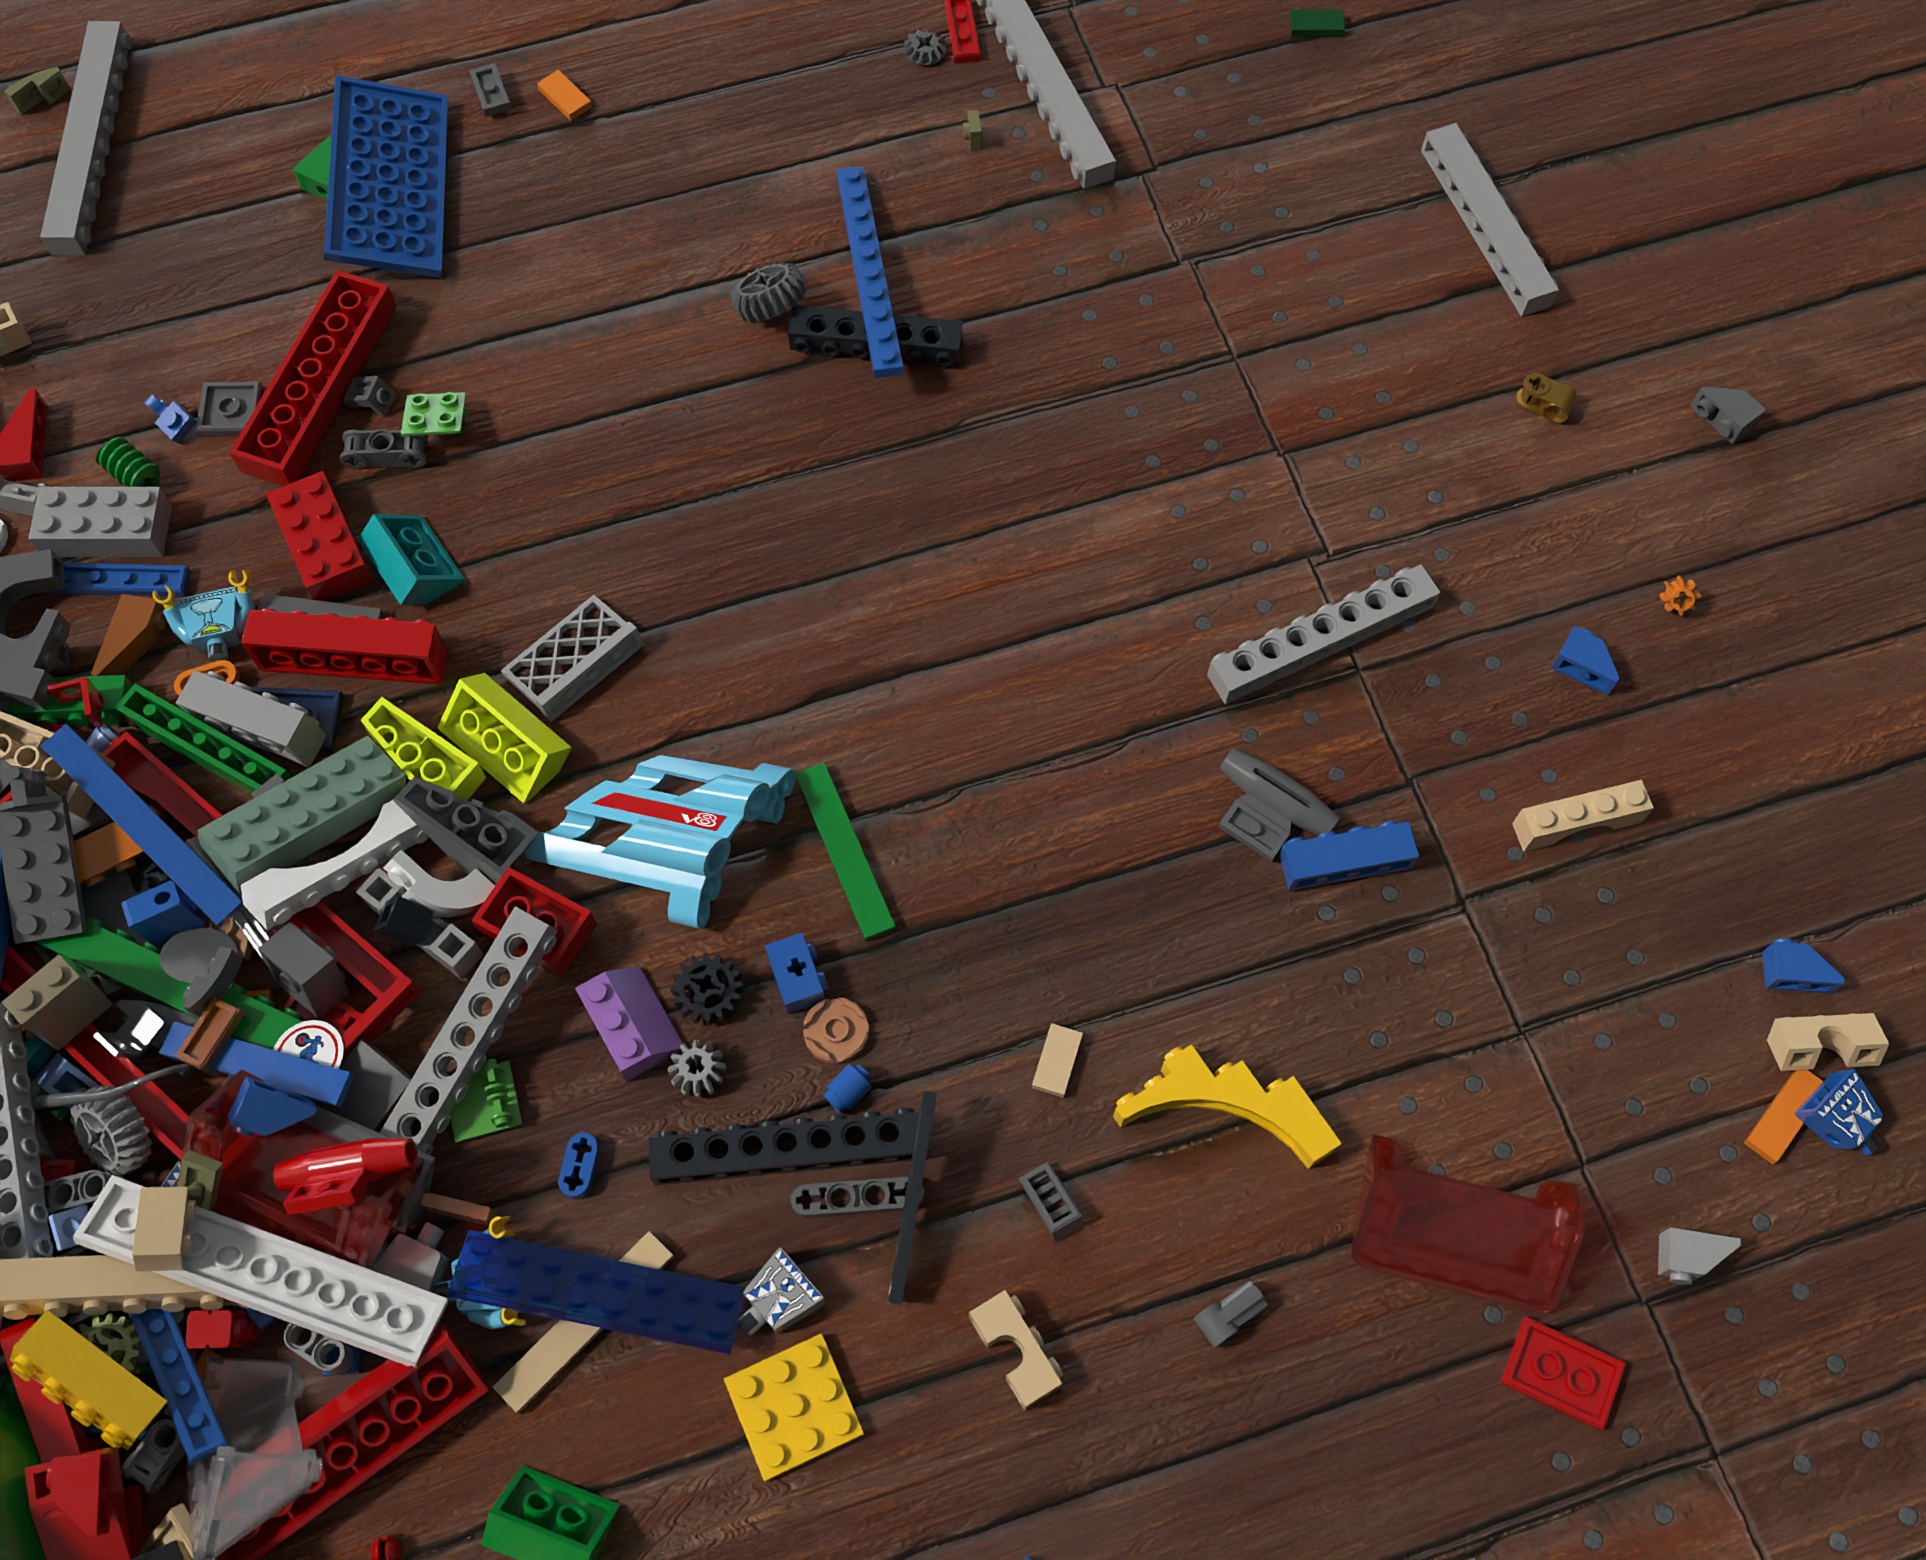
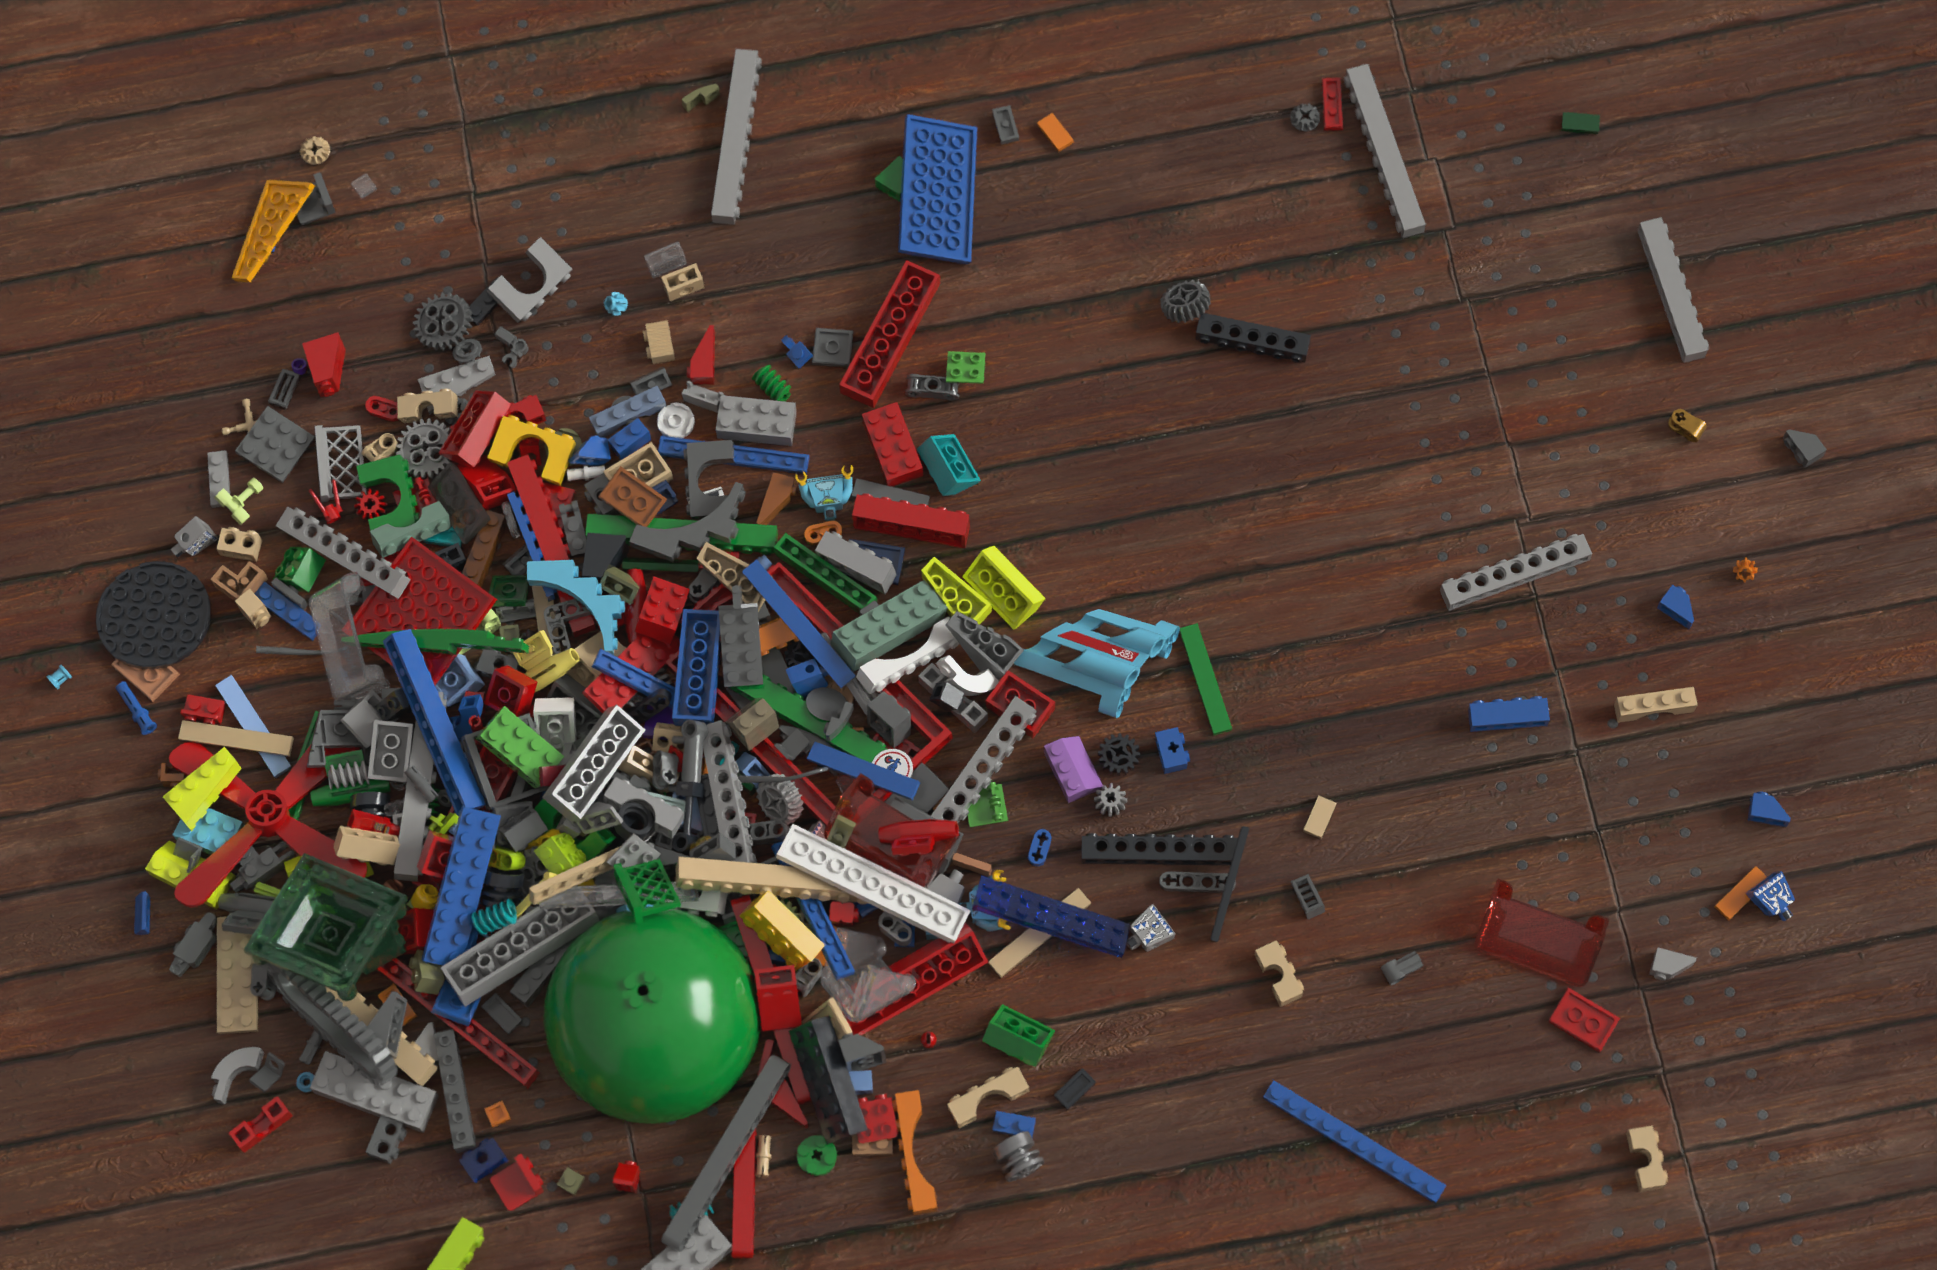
camera: 10 degrees right, 5 degrees up
red slope [46,1452,113,1537] -> none
red bracket [48,677,105,728] -> none
light blue bracket [49,1205,89,1251] -> none
tan brick [132,1187,196,1271] -> none
dark orange tile [175,997,245,1073] -> none
blue slope [228,1077,317,1137] -> none
dark grey bracket [342,376,396,416] -> none
light grey fence [500,595,644,722] -> none
yellow plate [724,1333,864,1482] -> none
nougat tile [803,998,869,1064] -> none
blue brick [823,1064,872,1114] -> none
blue plate [836,167,903,378] -> none
olive plate [963,110,982,151] -> none
yellow arch [1113,1044,1342,1169] -> none
dark grey plate [1218,748,1340,862] -> none
tan arch [1767,1013,1889,1071] -> none

